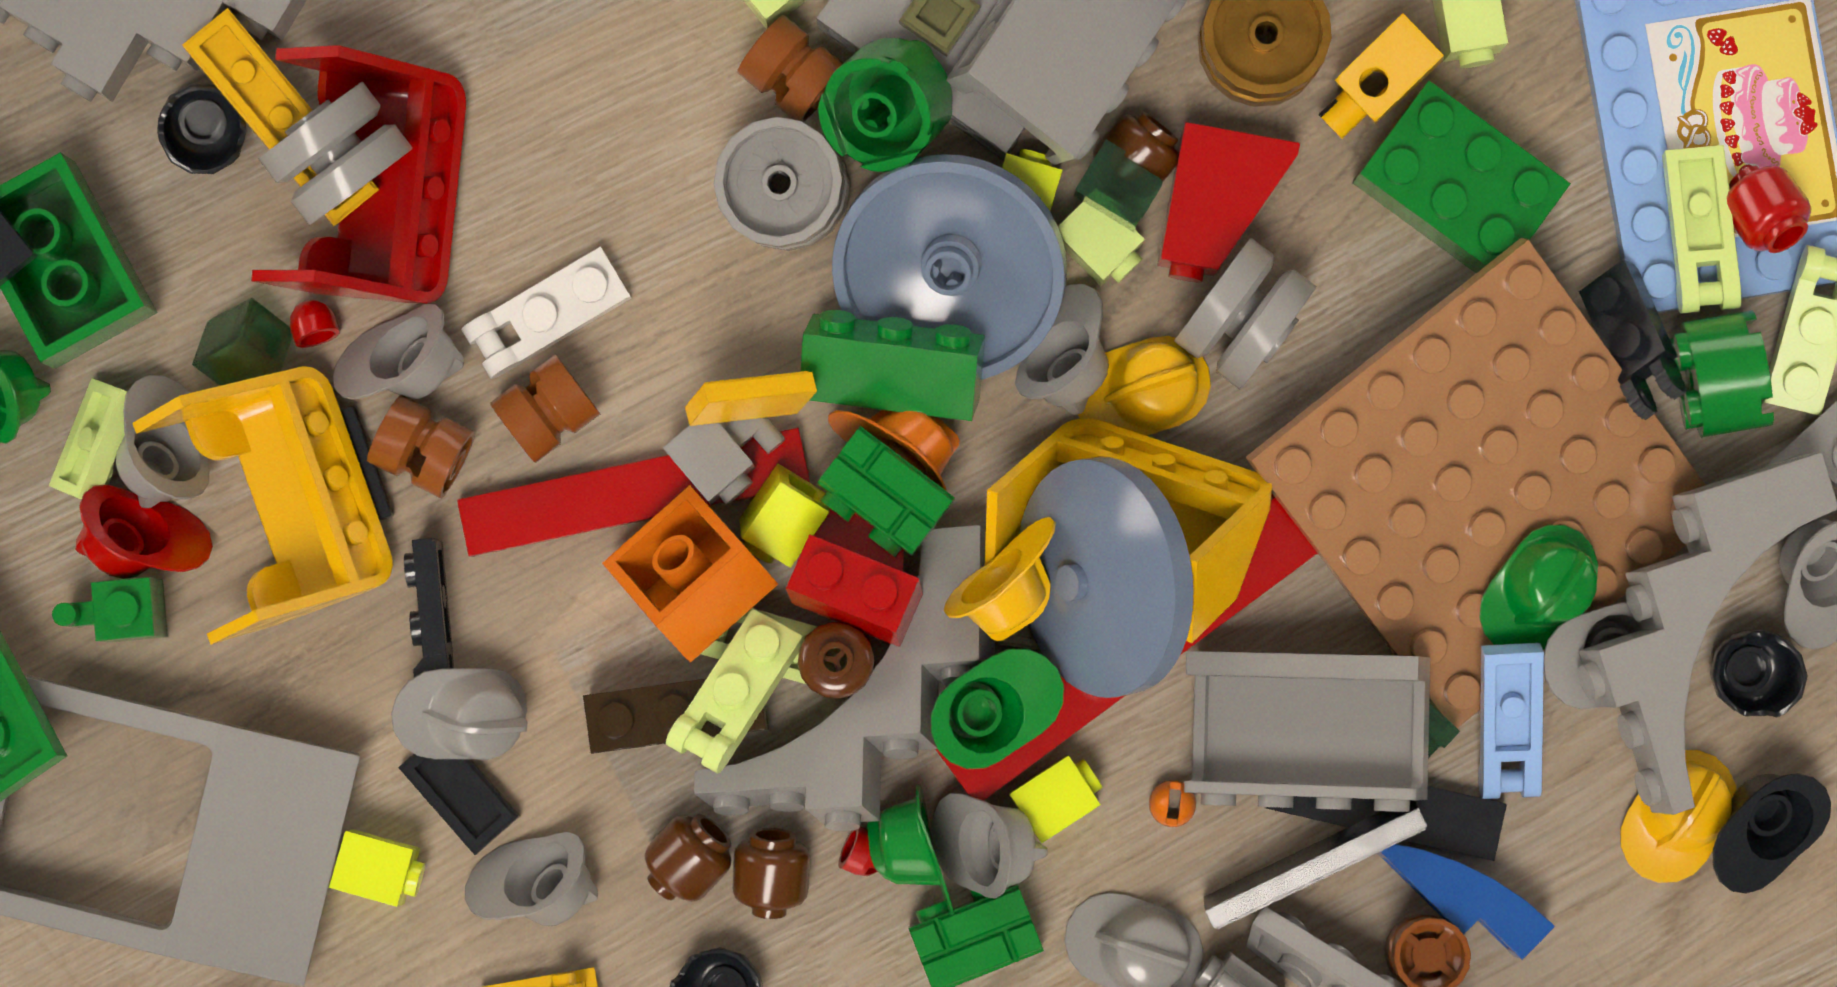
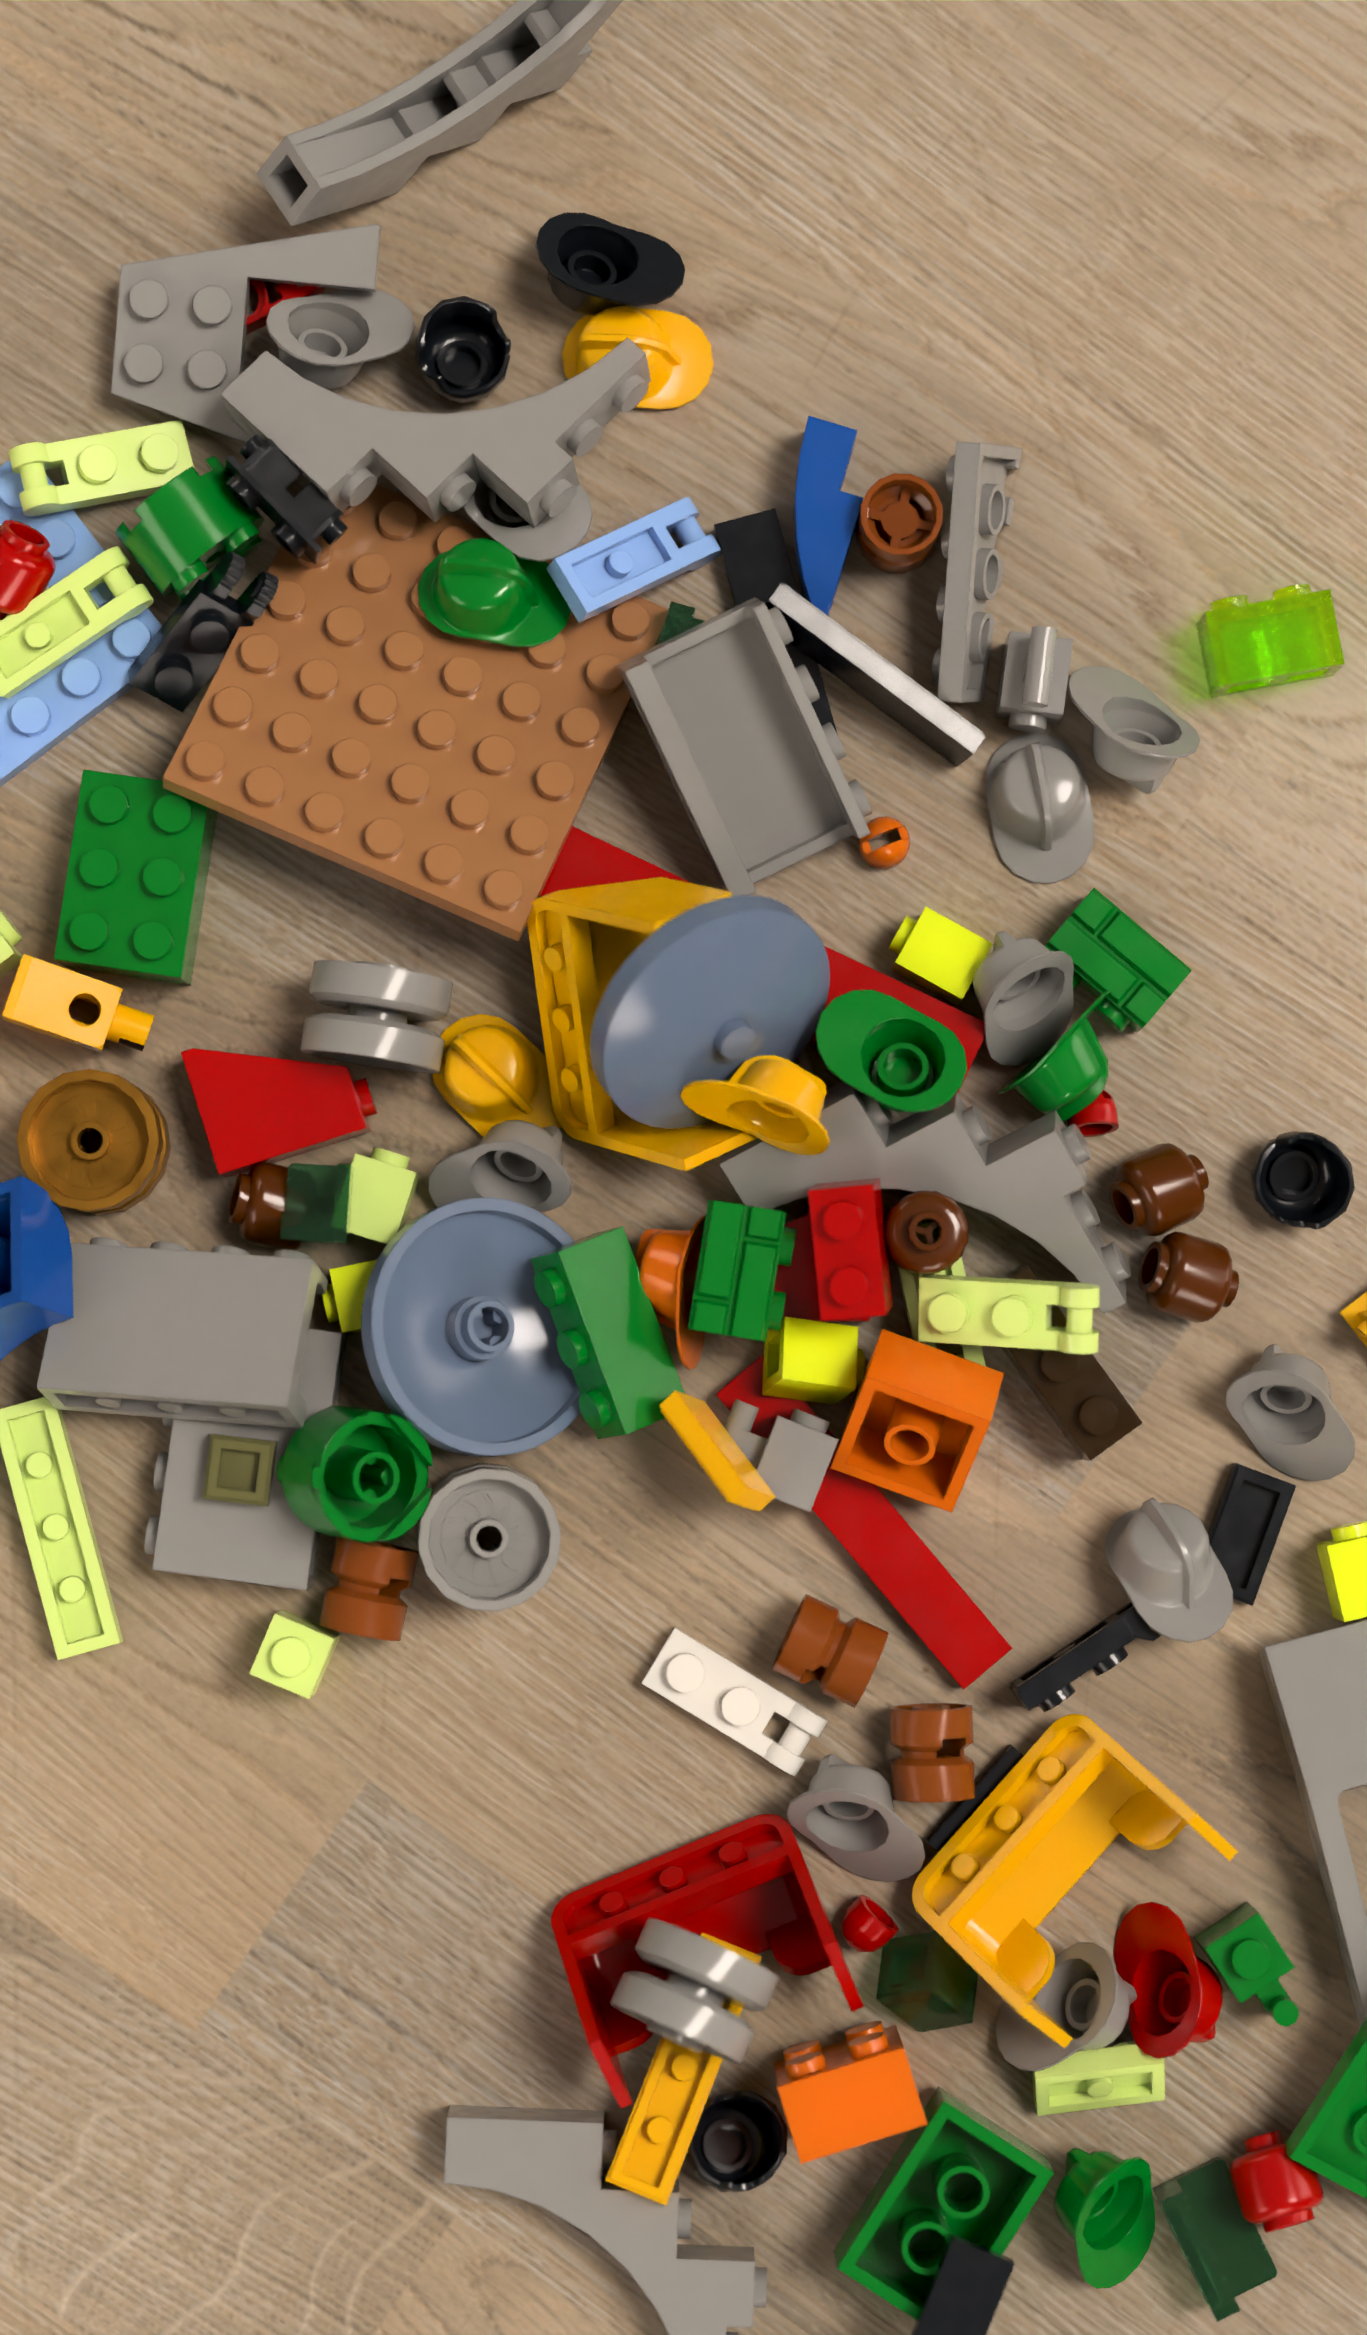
camera: 120 degrees left, 0 degrees up
none -> black hinge [224,434,348,564]
none -> orange brick [773,2021,927,2164]

